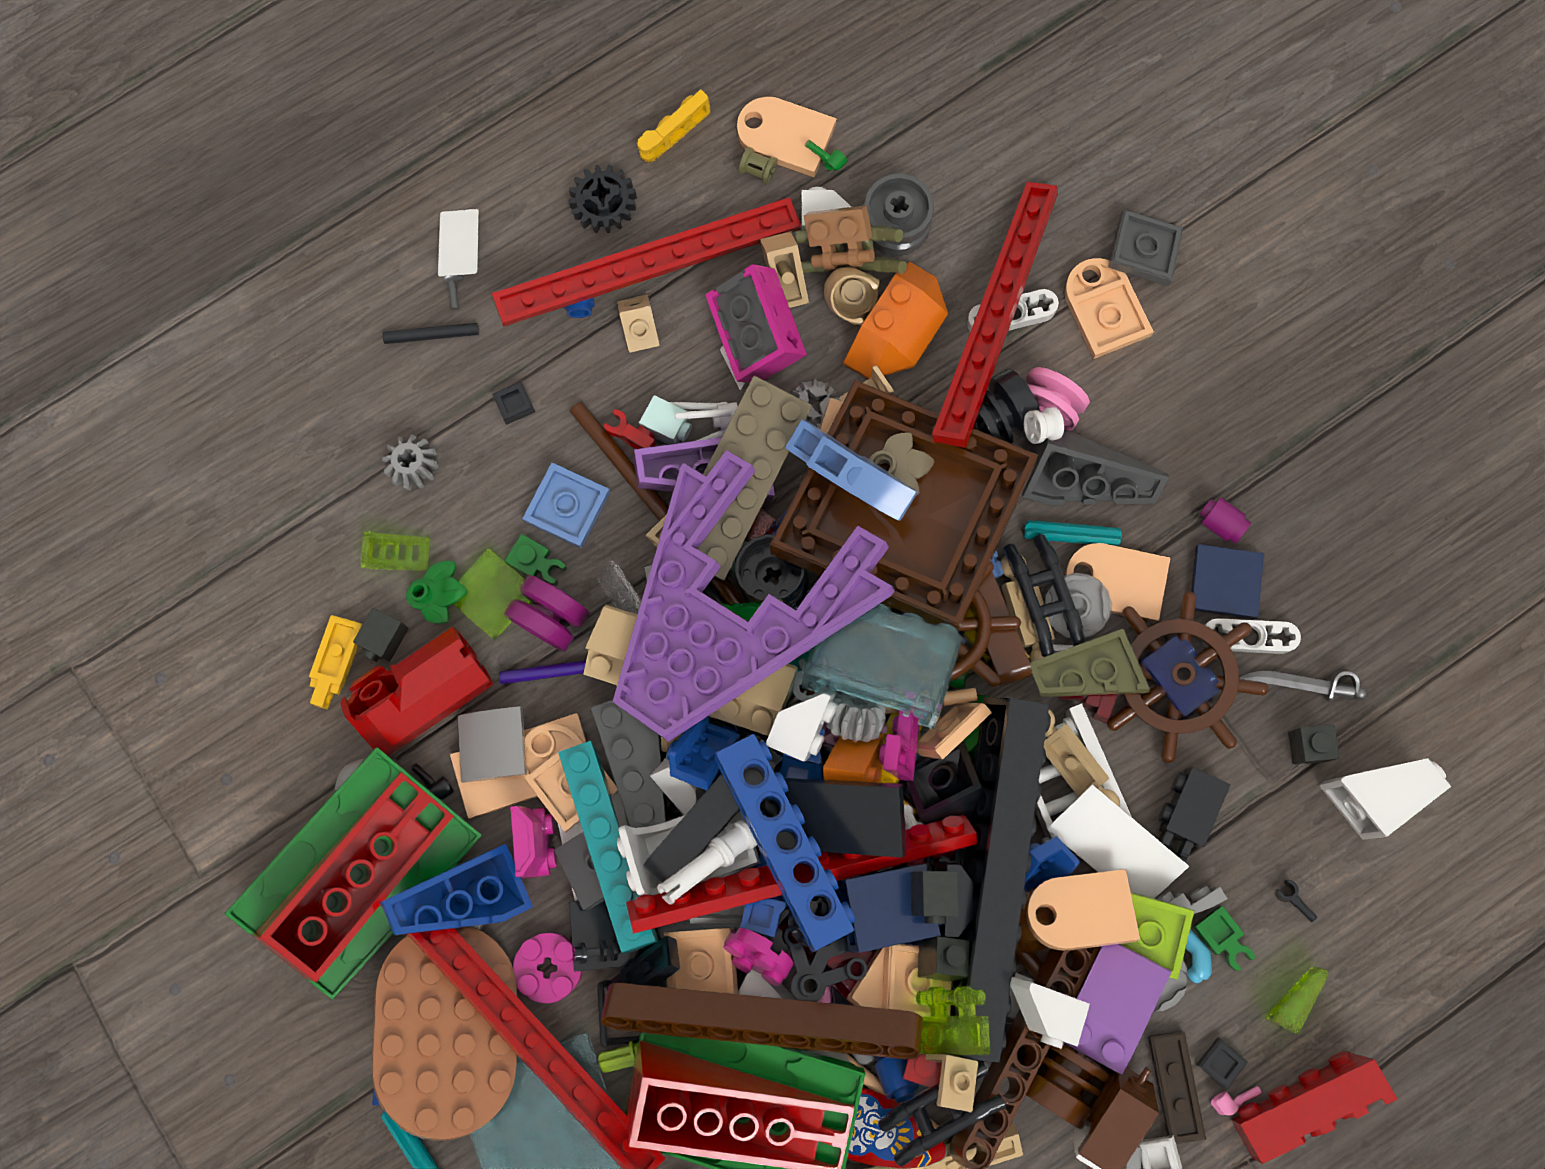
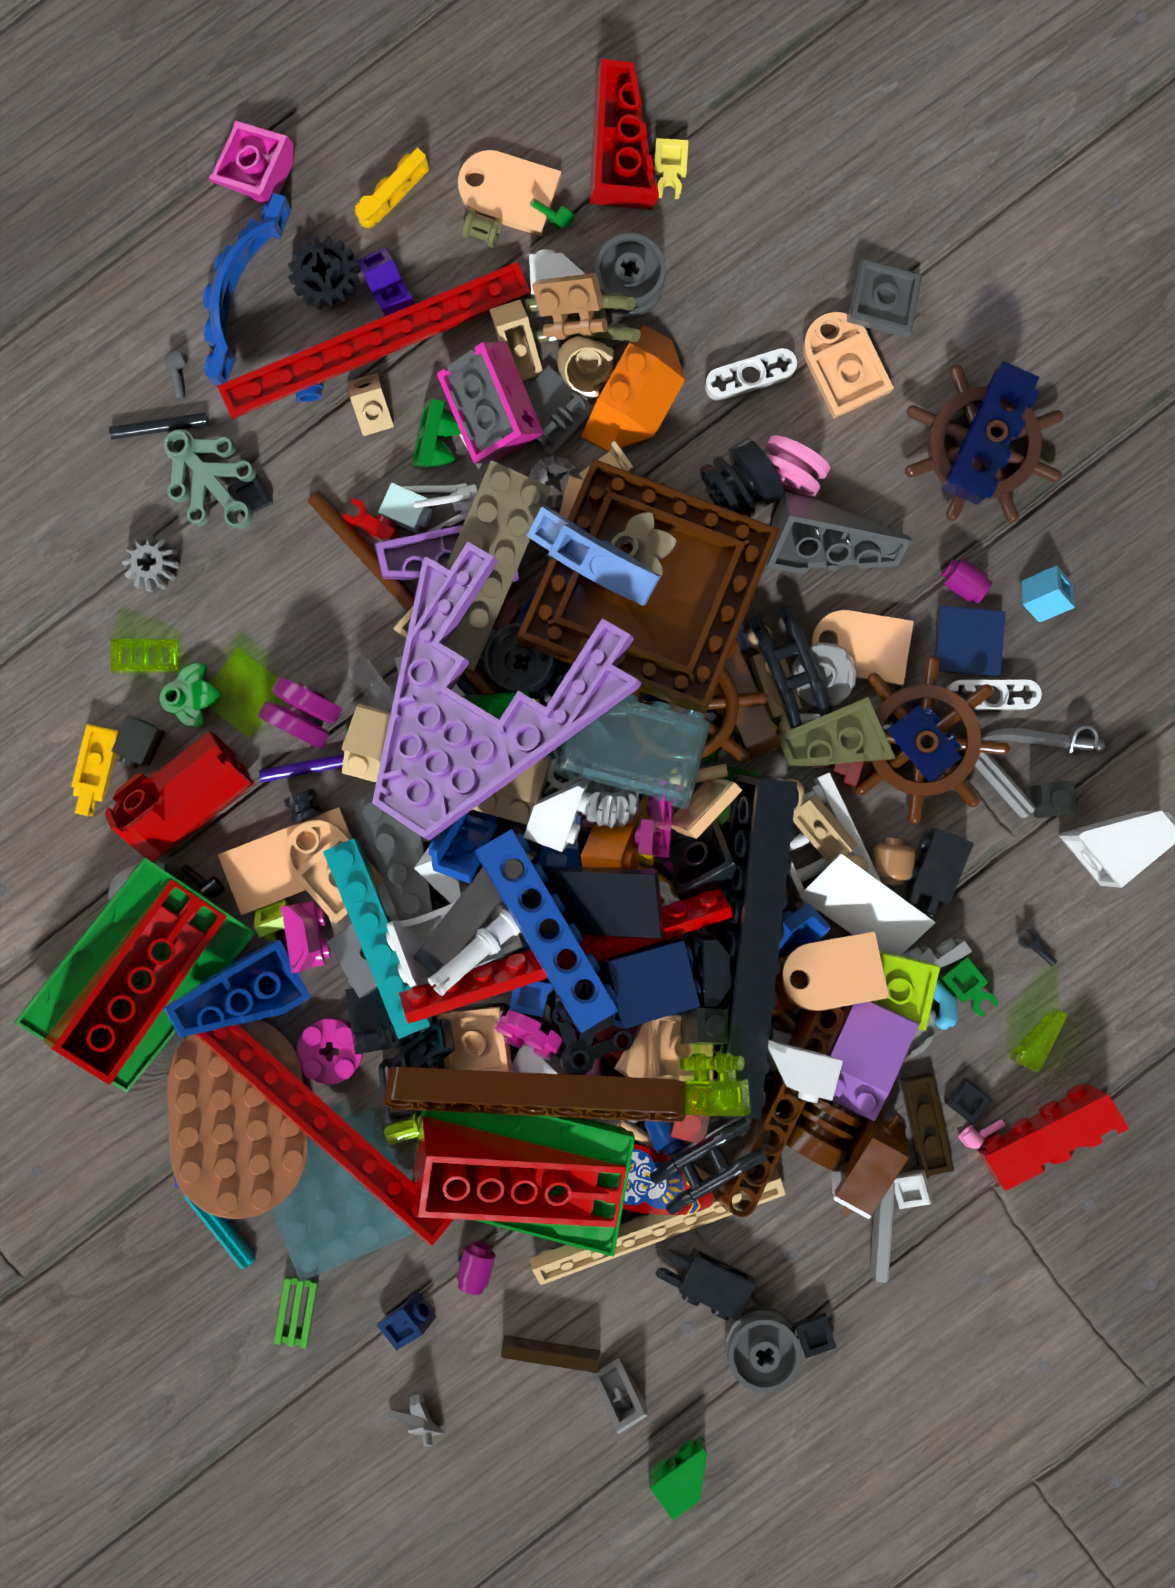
camera: 10 degrees left, 10 degrees up
white sticker [438,209,479,277] -> none
light grey slope [458,706,527,783] -> none
green plate [505,534,567,586] -> none
medium blue plate [522,462,611,549] -> none
pearl dark grey brick [911,871,958,924] -> none
tan bracket [925,1054,978,1112] -> none
red plate [932,182,1058,448] -> none
white wheel [1024,407,1064,444] -> none
teal axle [1024,520,1122,546] -> none
none -> sand green plant [164,429,256,530]
none -> blue piece [203,192,291,386]
none -> dark pink slope [209,120,294,205]
none -> lime tile [254,898,289,942]
none -> black wheel [283,789,323,825]
none -> dark purple slope [357,247,415,316]
none -> green tile [411,398,461,470]
none -> dark grey hinge [526,365,594,456]
none -> red wedge [589,59,659,210]
none -> light yellow plate [654,138,688,199]
none -> medium nougat head [872,837,915,885]
none -> brick [905,361,1063,523]
none -> light grey axle [962,751,1036,818]
none -> medium azure panel [1022,565,1075,622]

